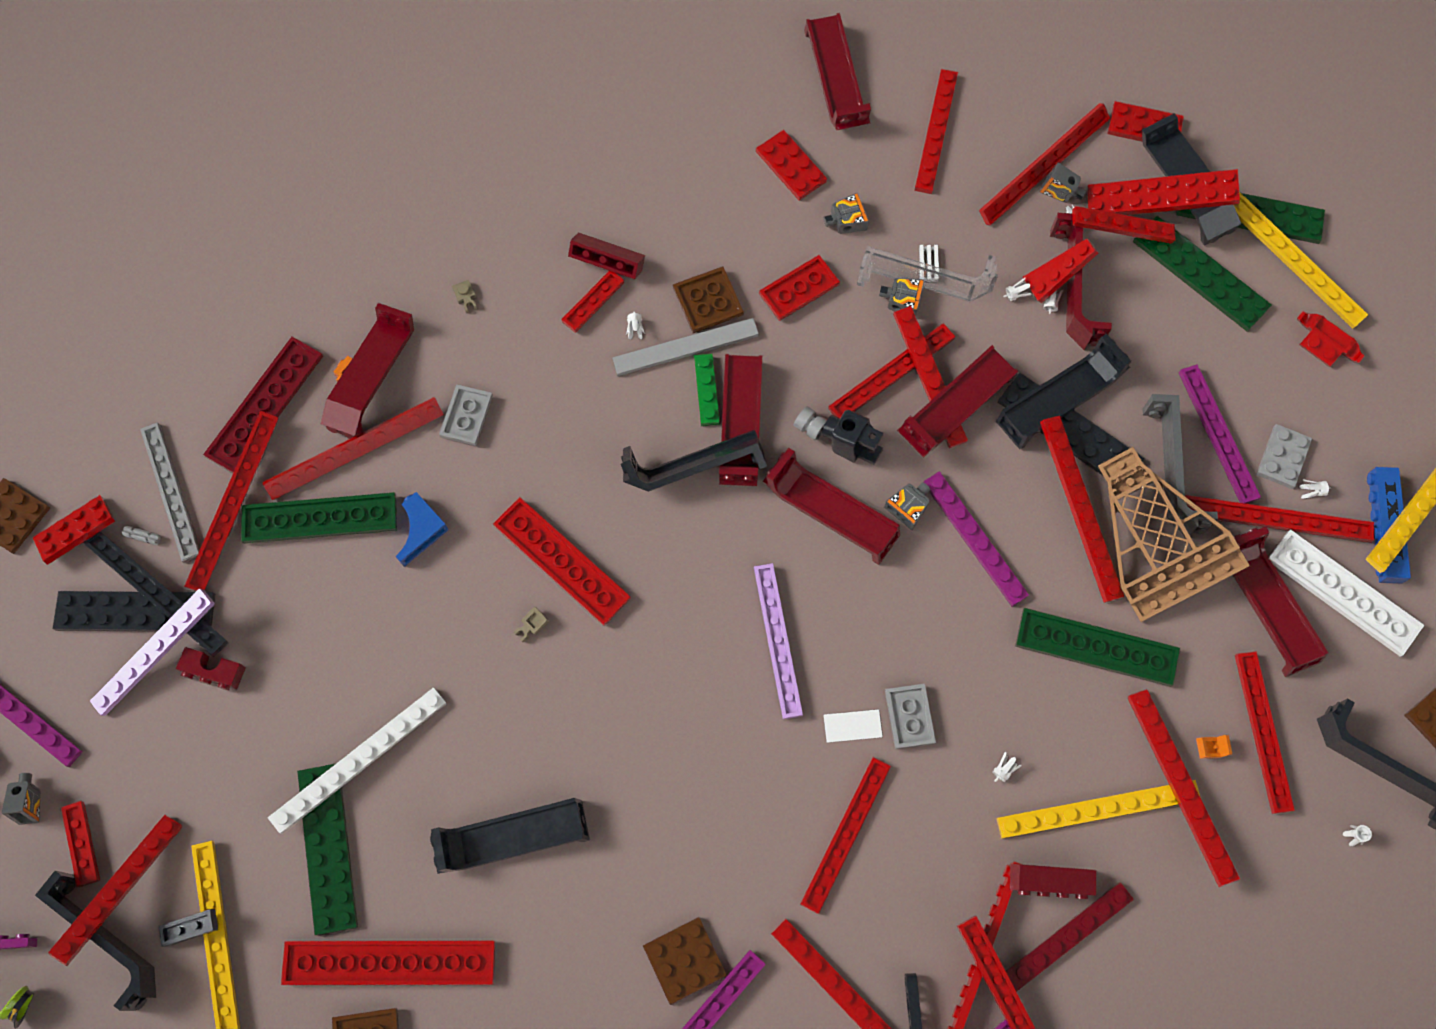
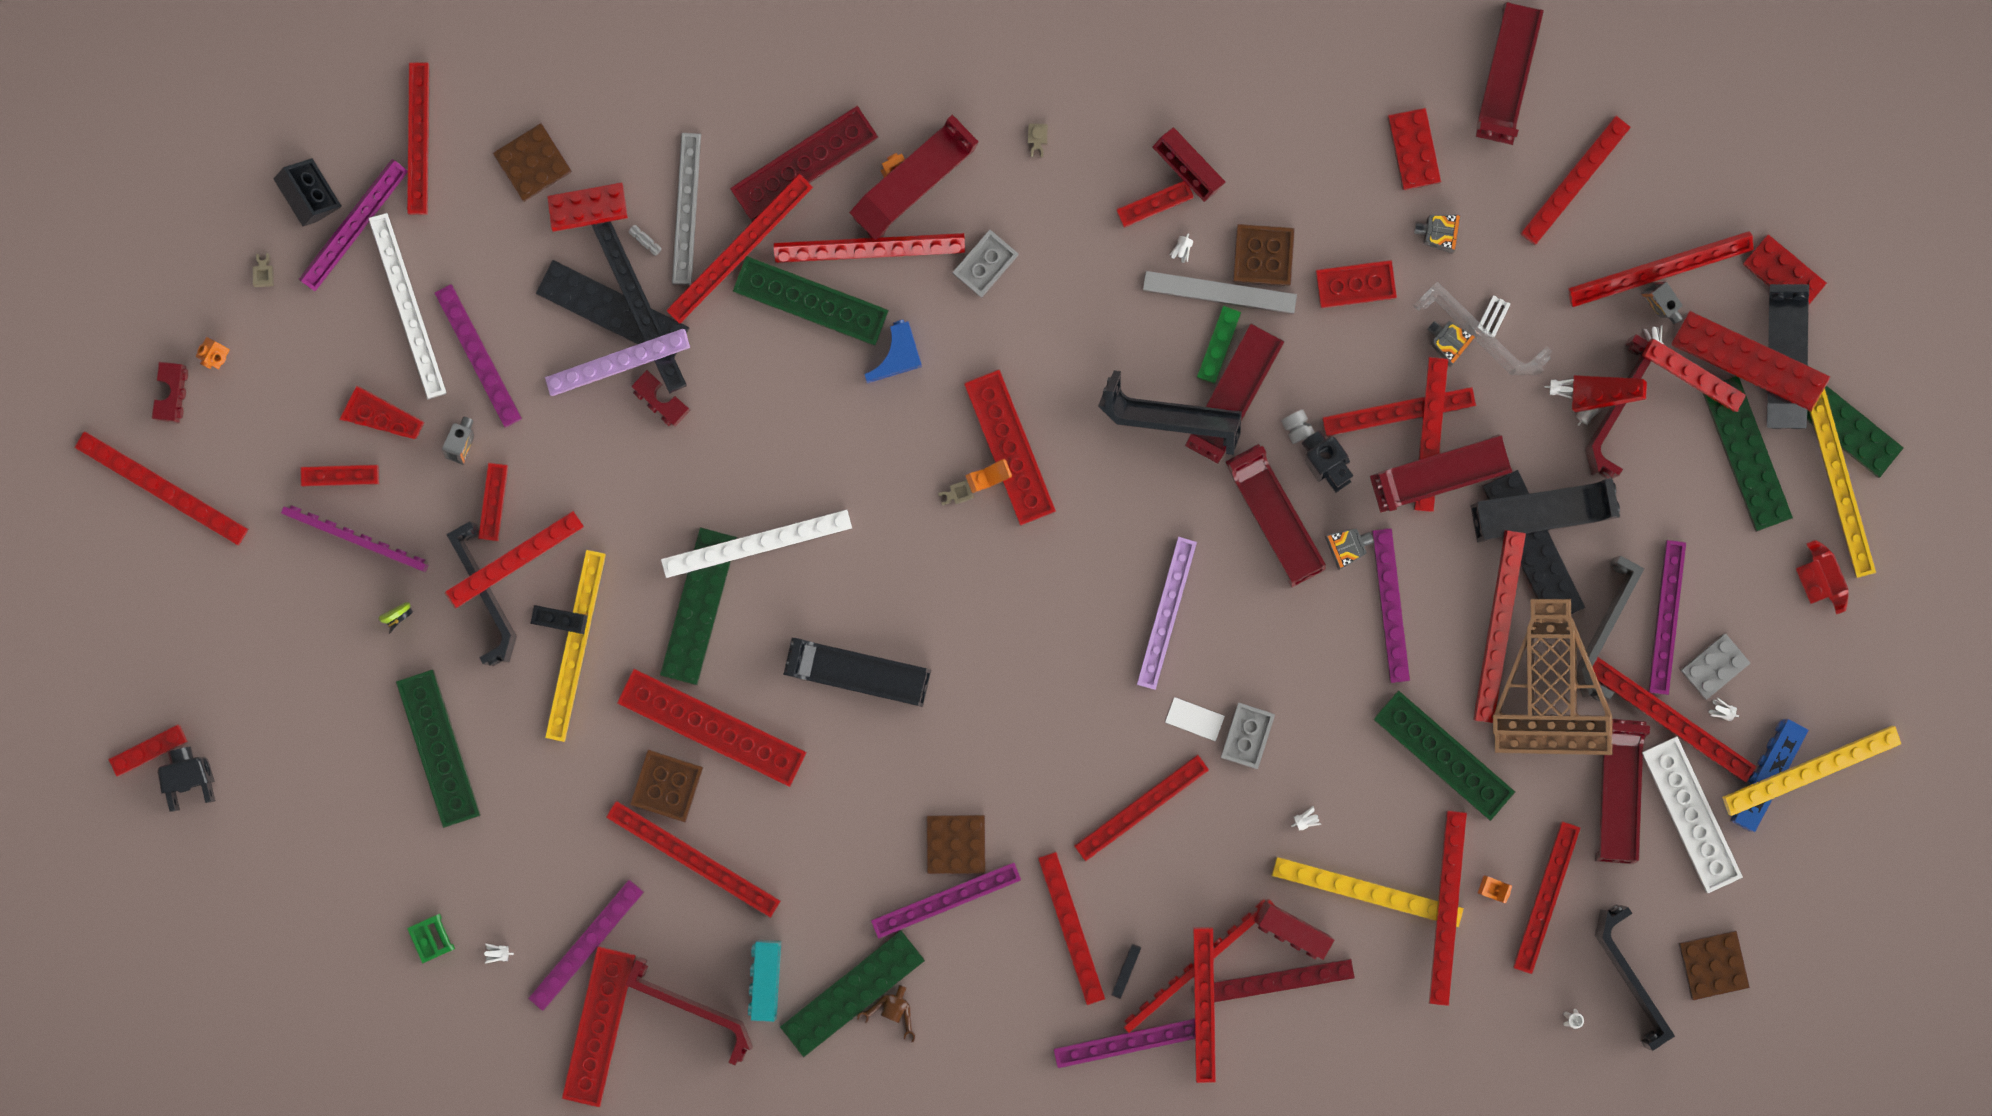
camera: 25 degrees right, 15 degrees up
none -> orange bracket [965,459,1012,493]

